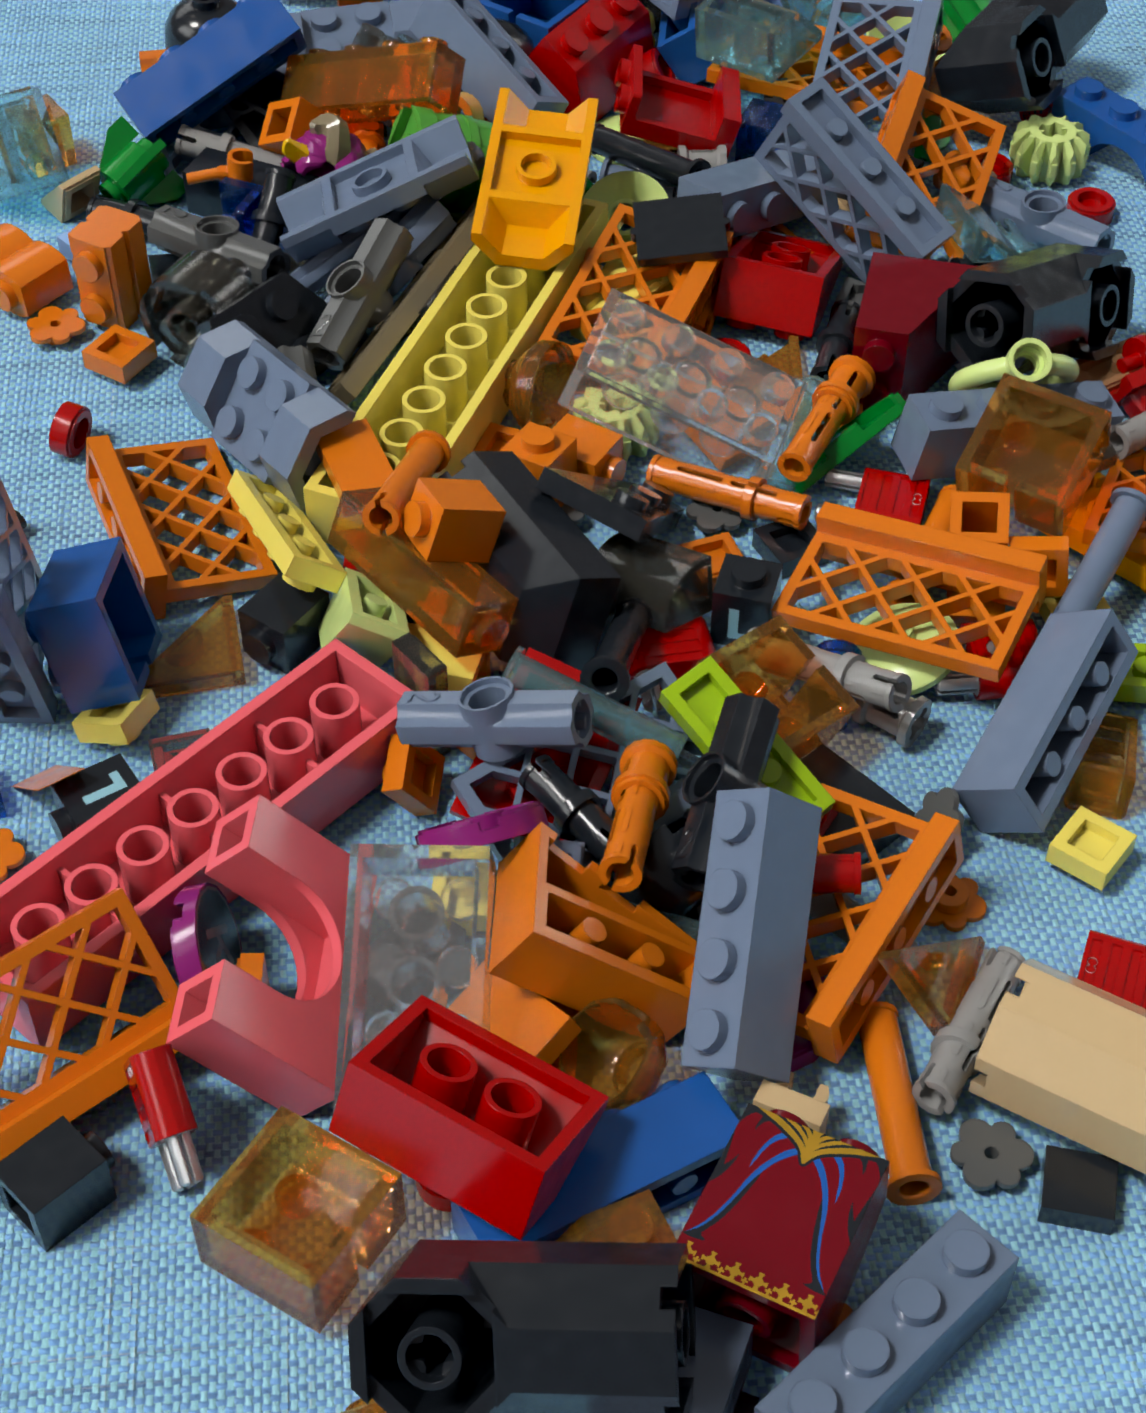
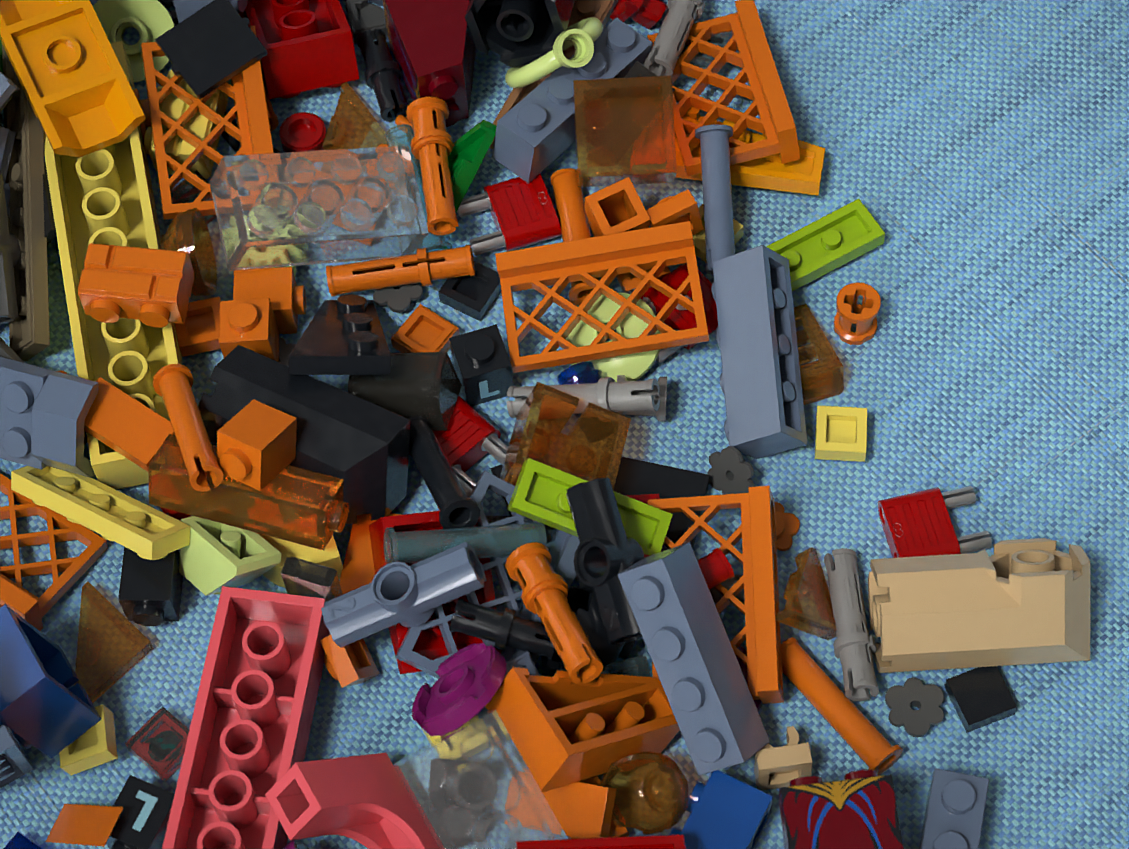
camera: 30 degrees left, 15 degrees up
none -> orange brick [78,243,195,328]

